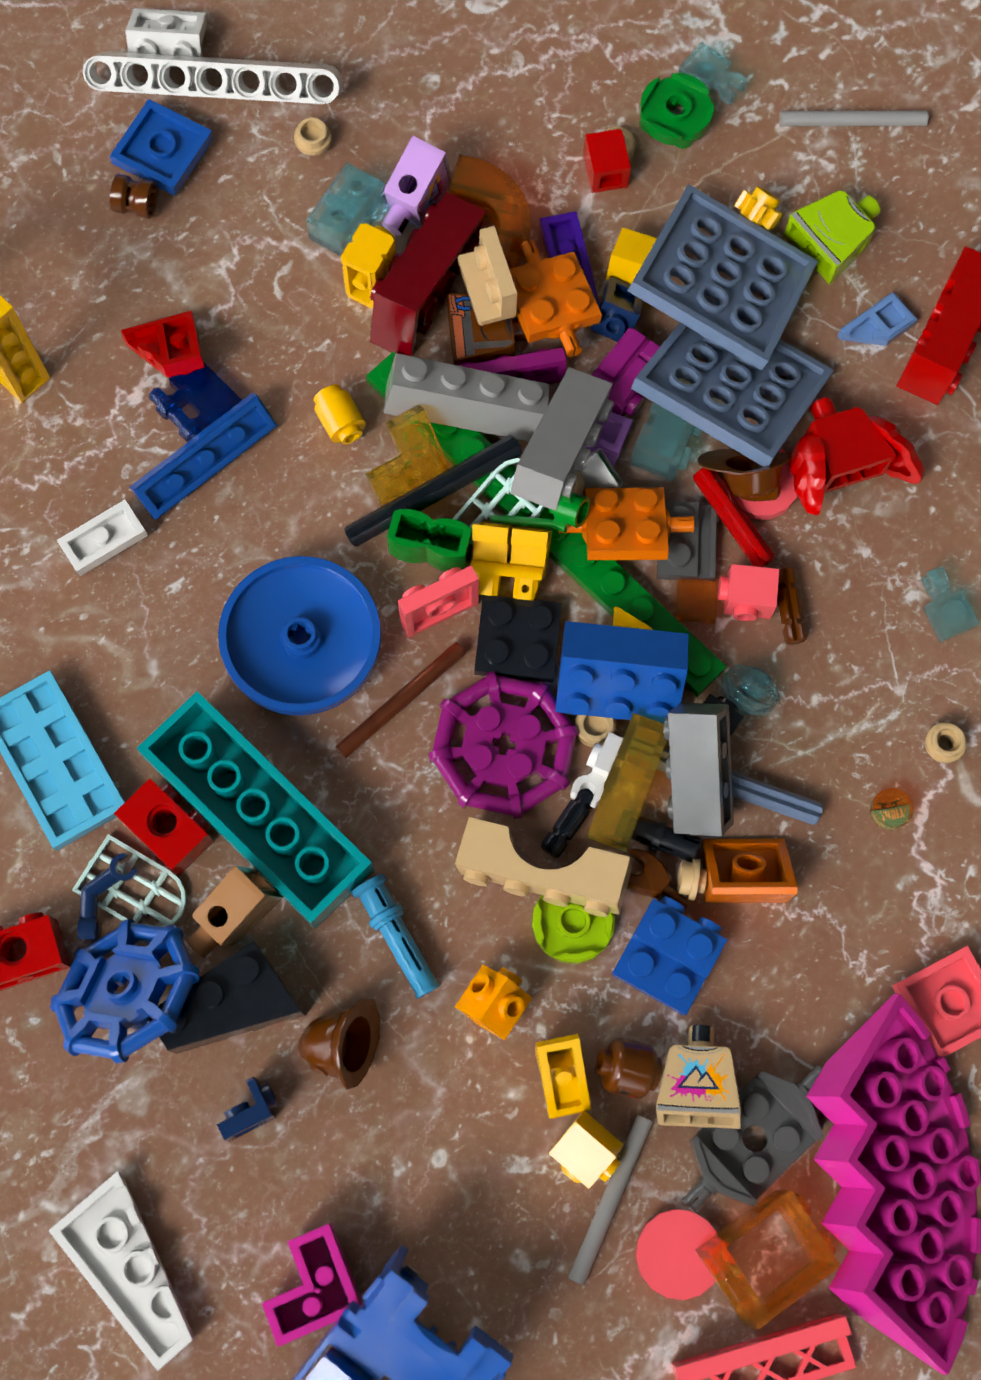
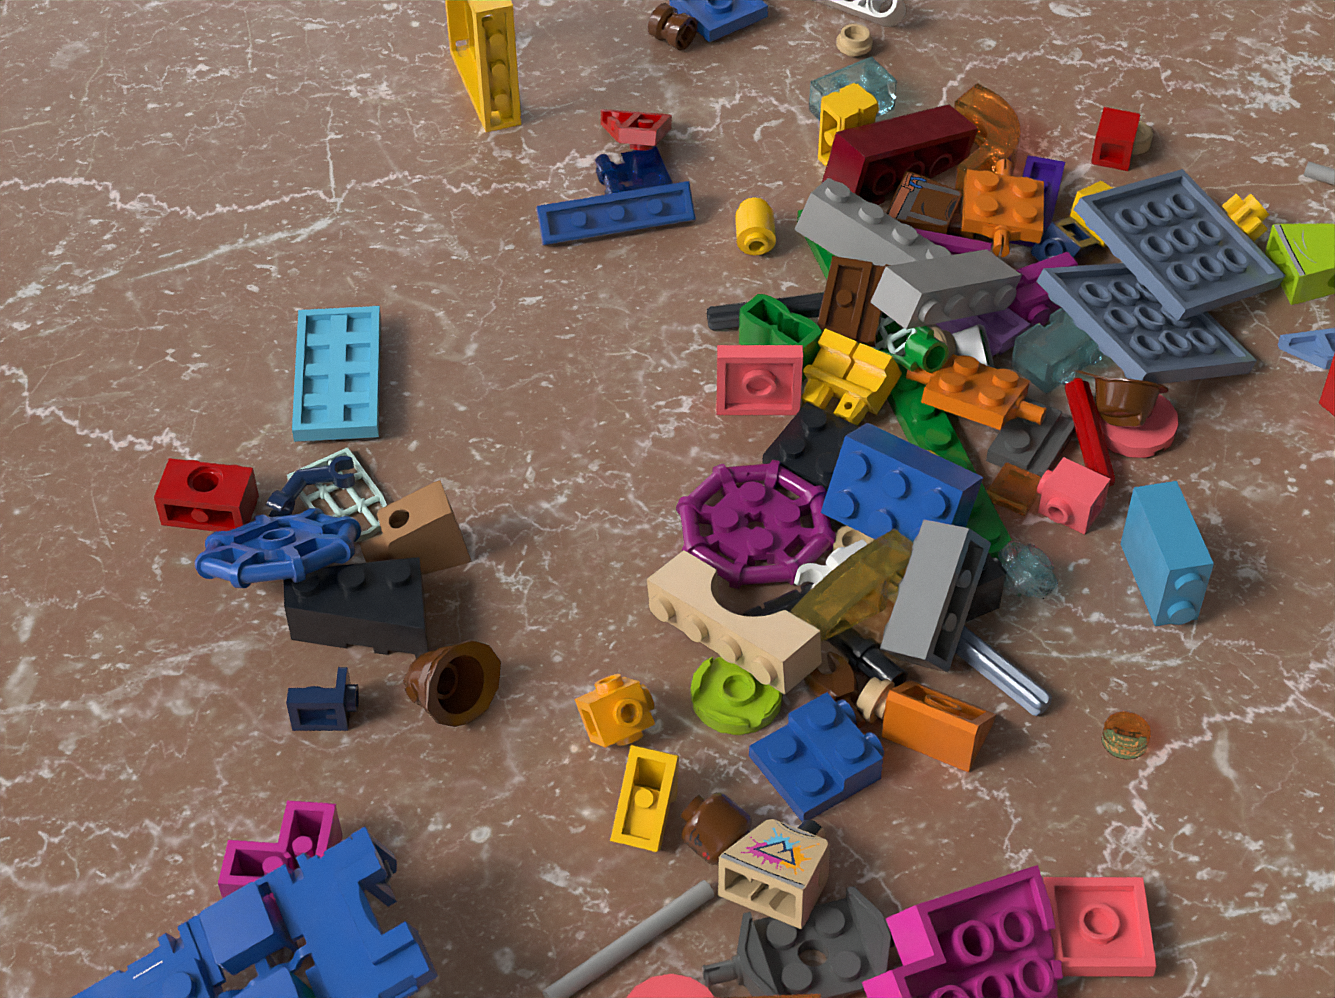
camera: 30 degrees right, 25 degrees down
white wing [48,1171,195,1371] -> none
white plate [57,500,148,576] -> none
red brick [114,778,213,877] -> none
teal brick [136,691,374,930] -> none
blue dish [218,556,381,716] -> none
copper bar [335,642,466,758] -> none
dark azure pin [351,874,441,999] -> none
clear yellow plate [365,404,450,507] -> none
lavender torso [382,136,453,236] -> none
tan bracket [458,226,517,325] -> none
brick [549,1110,624,1189] -> none
green plate [639,73,714,149] -> none
clear light blue plate [679,42,747,105] -> none
reddish brown axle [777,567,807,645] -> none
red torso [789,397,925,516] -> none
clear light blue plate [921,566,980,643] -> none
tan plate [925,723,967,763] -> none
none -> reddish brown plate [817,256,891,347]
none -> dark azure brick [1120,481,1214,626]

